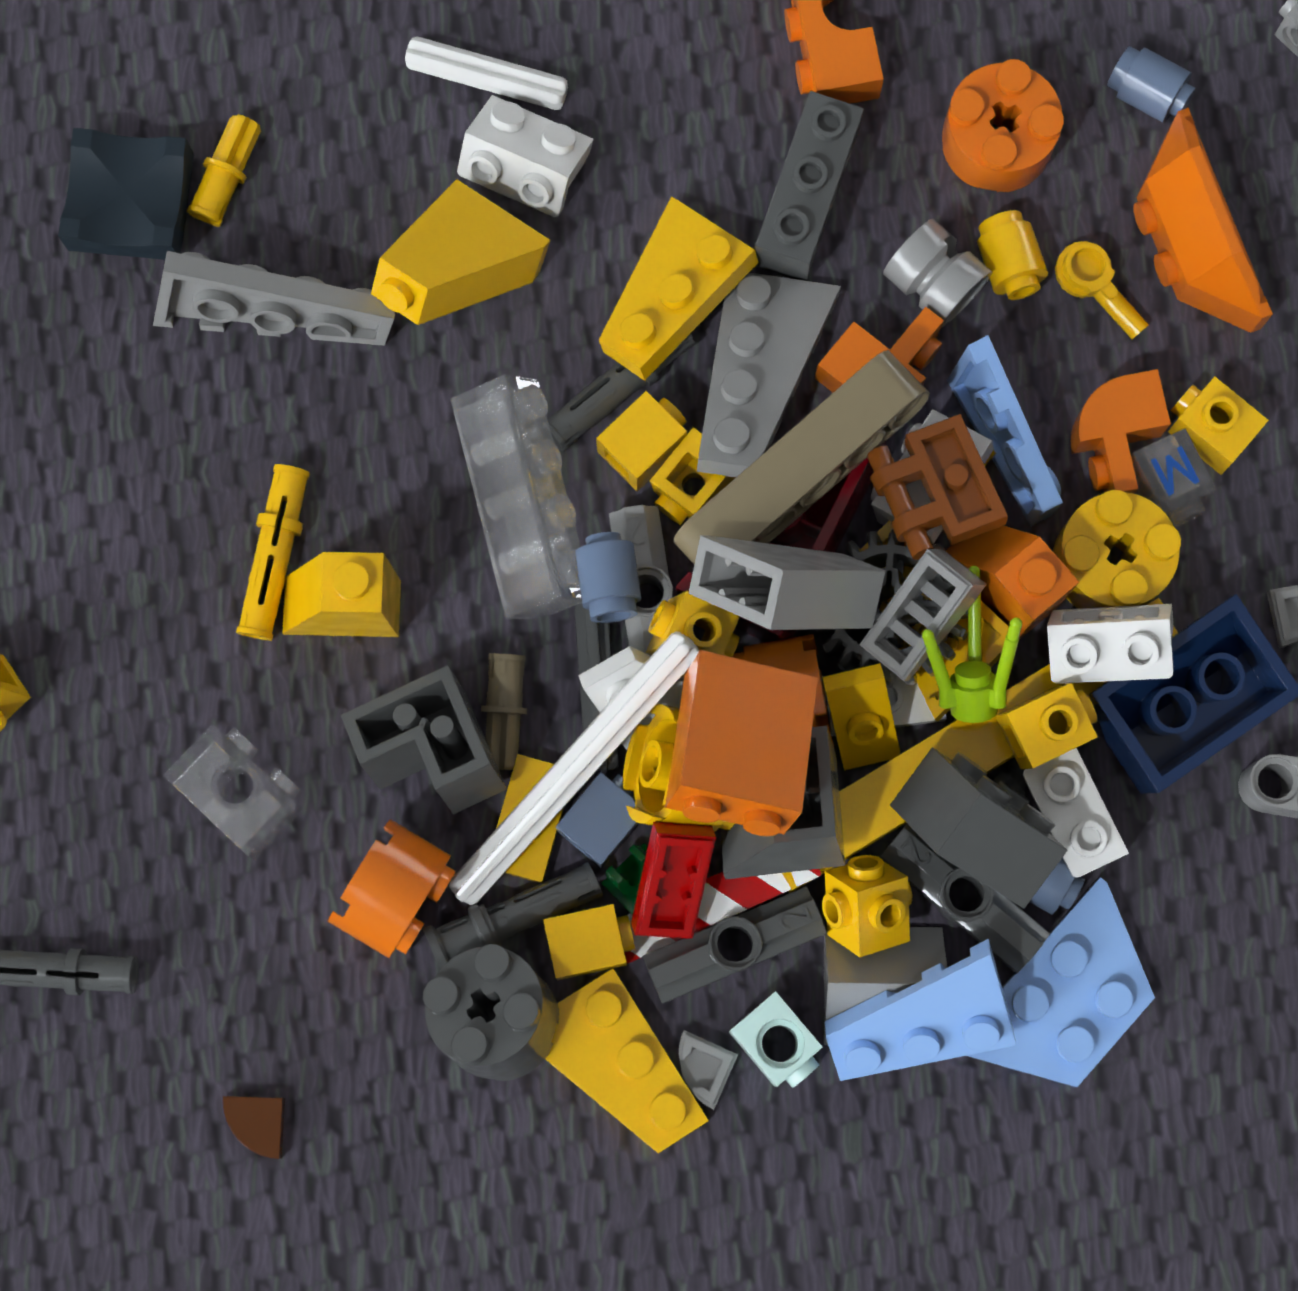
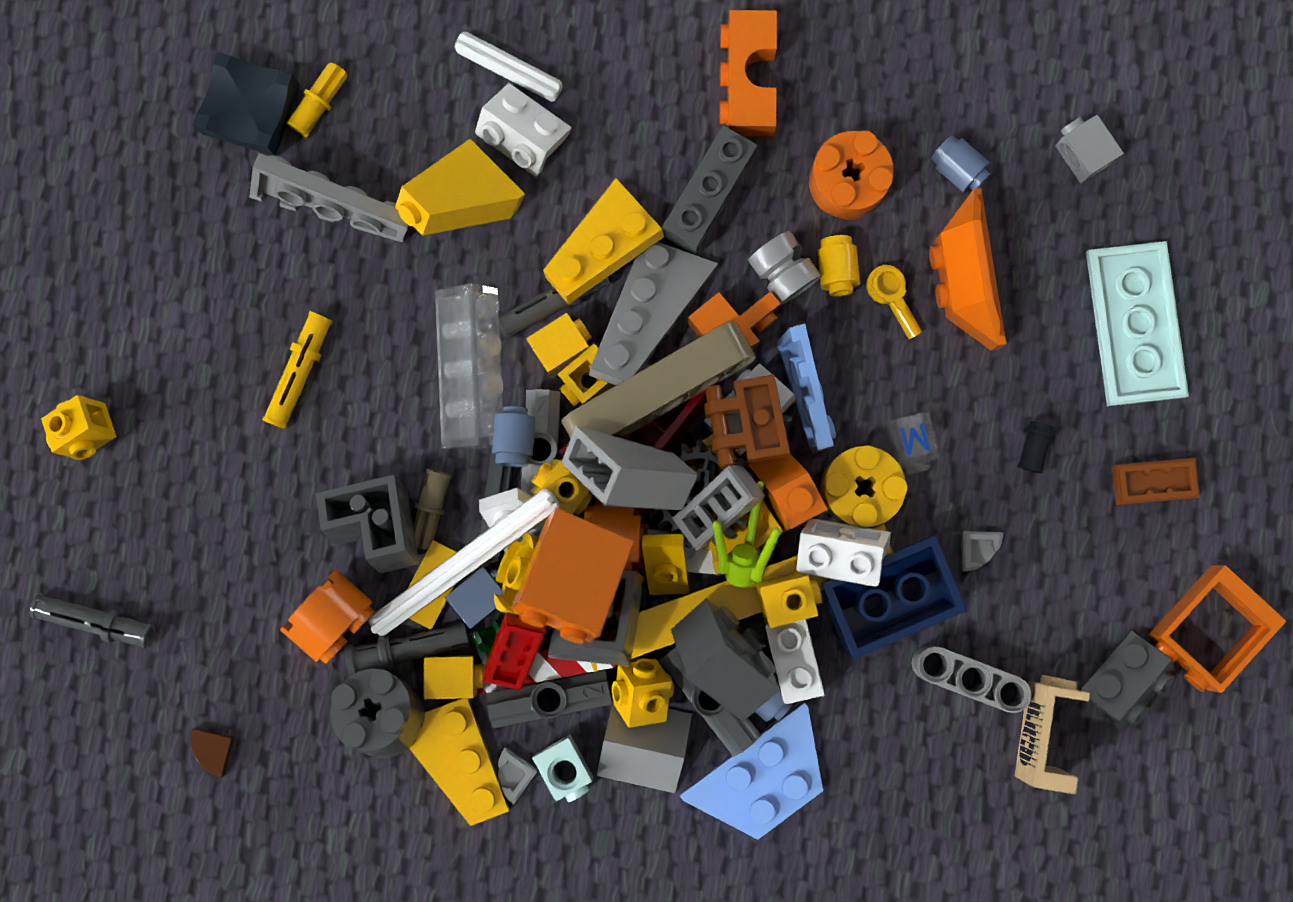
camera: 15 degrees right, 5 degrees up
clear brick [163,724,305,861] -> none
yellow slope [282,552,401,637] -> none
light blue wing [825,939,1016,1081] -> none
orange brick [1070,369,1171,494] -> none
yellow brick [1168,376,1269,475] -> none

